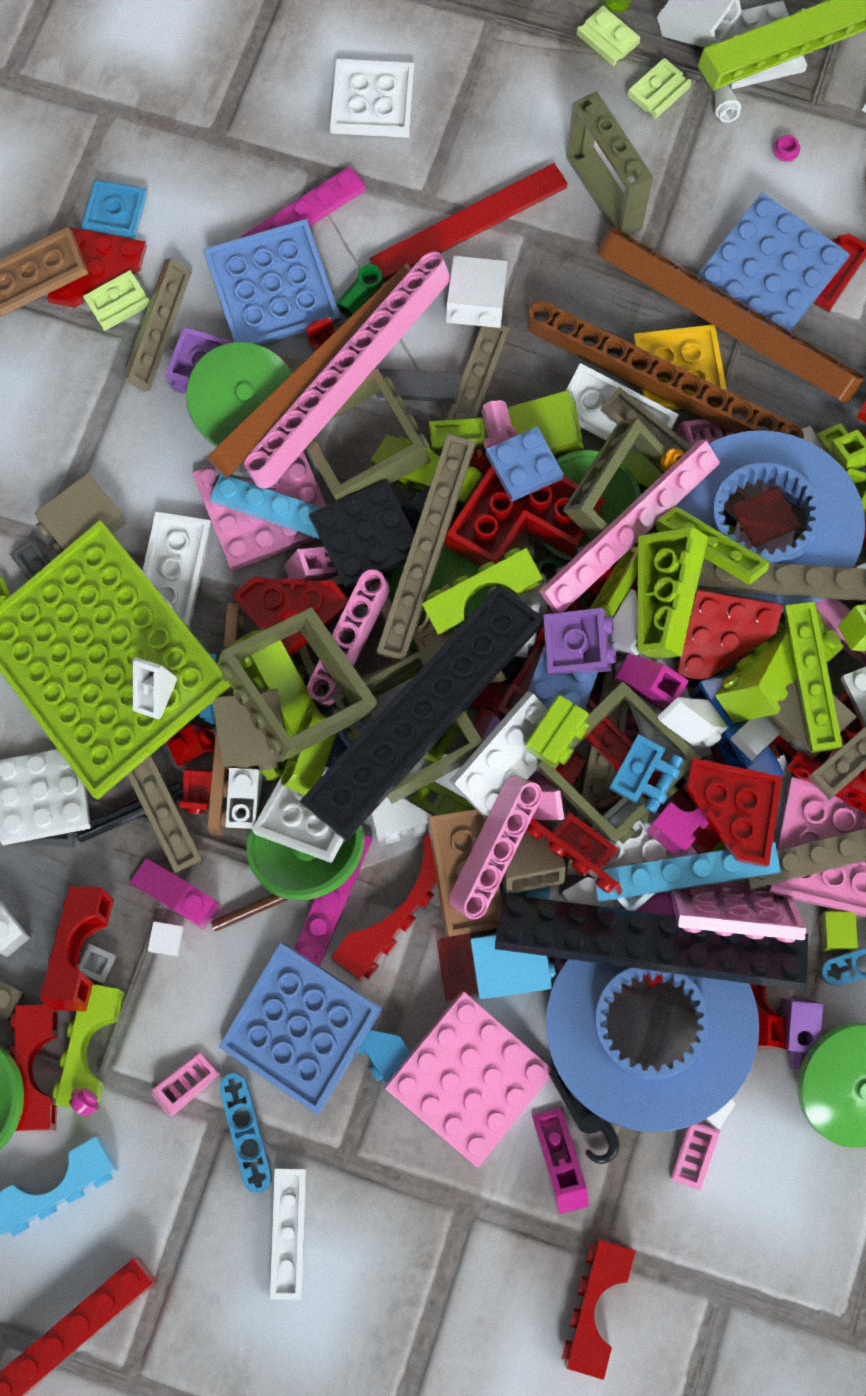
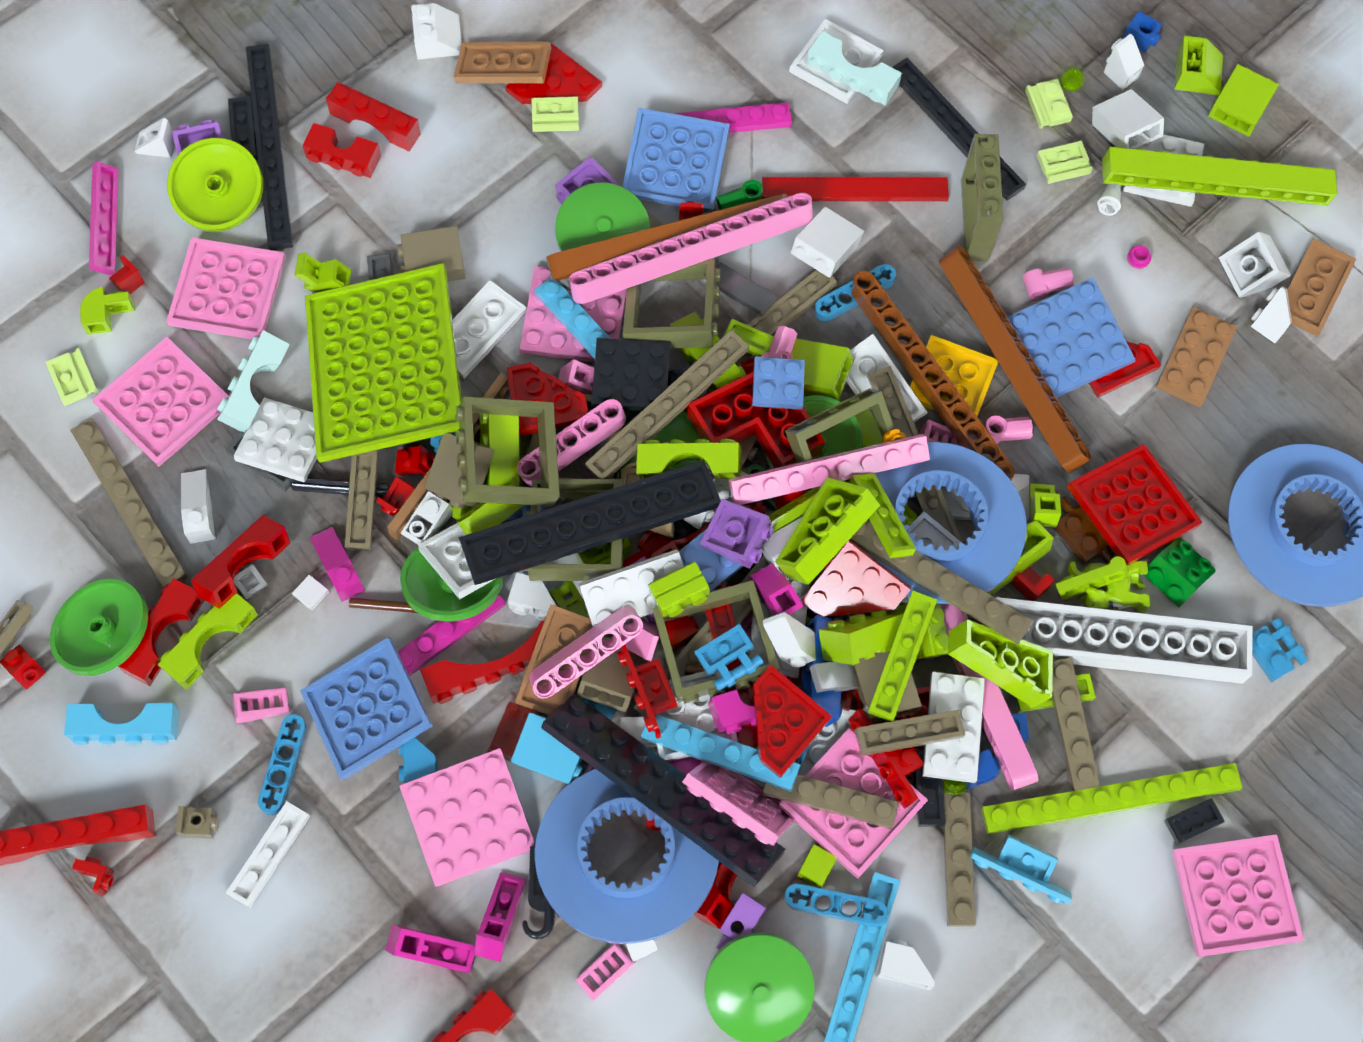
camera: 25 degrees right, 5 degrees down
dark pink plate [69,1088,99,1117] -> none
dark azure plate [81,180,147,239] -> none
dark tan plate [122,258,192,392] -> none
white slope [133,658,177,719] -> none
clear red piece [731,486,800,547] -> none
none -> red bracket [72,856,114,897]
none -> dark tan brick [175,806,219,839]
none -> dark pink slope [385,924,475,973]
none -> light aqua arch [807,31,902,106]
none -> dark azure beam [815,264,896,322]
none -> black plate [892,57,1026,201]
none -> bright pink piece [984,416,1033,444]
none -> bright pink piece [1022,267,1074,300]

